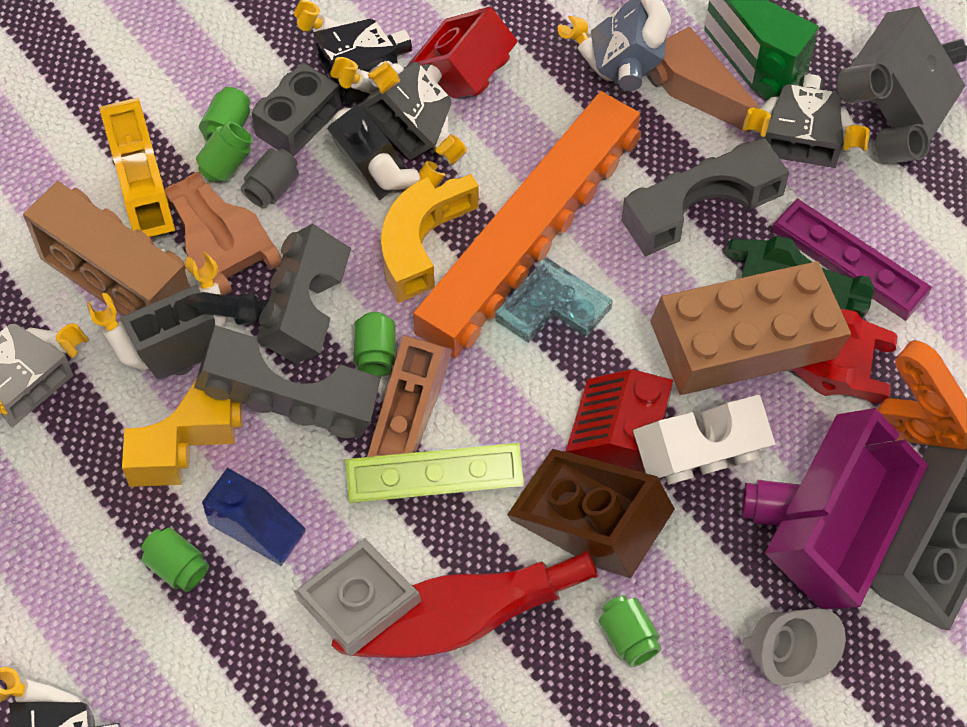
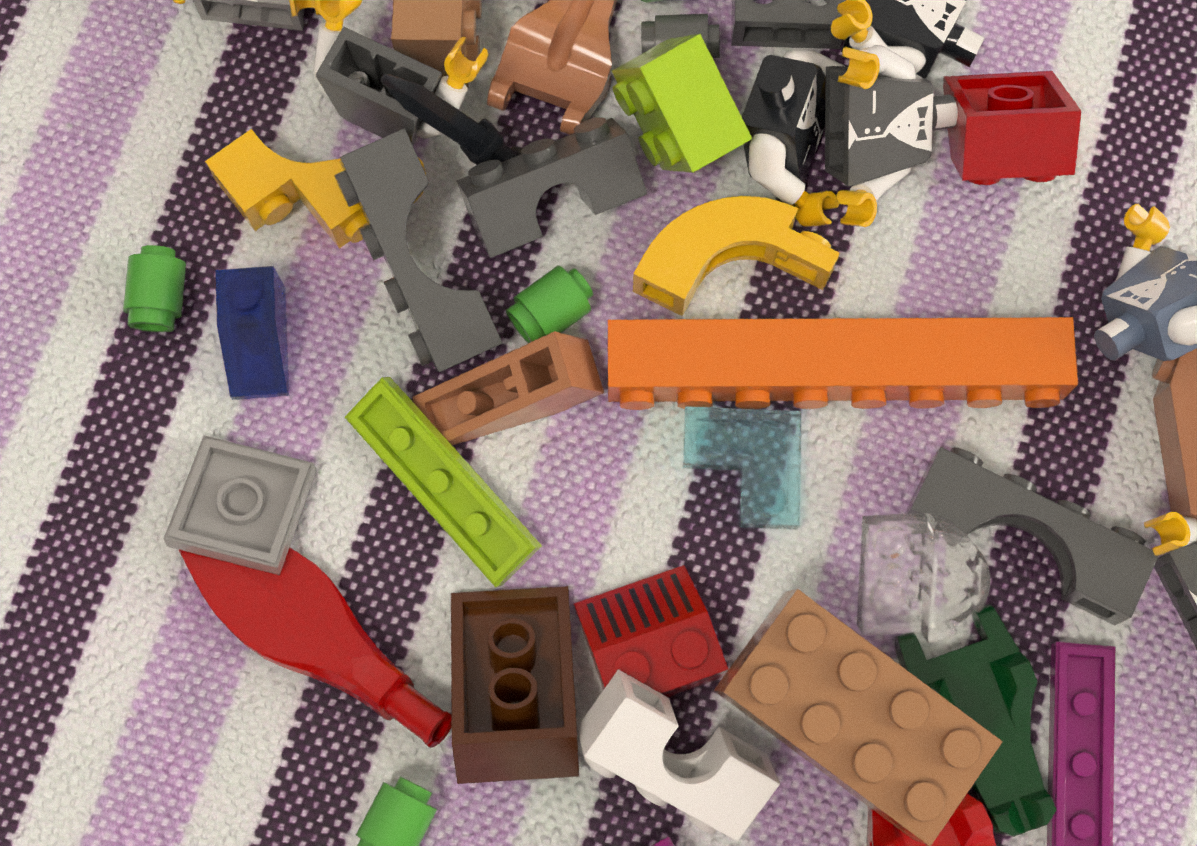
camera: 55 degrees right, 15 degrees up
none -> lime brick [612,34,752,173]
none -> clear slope [857,513,990,643]

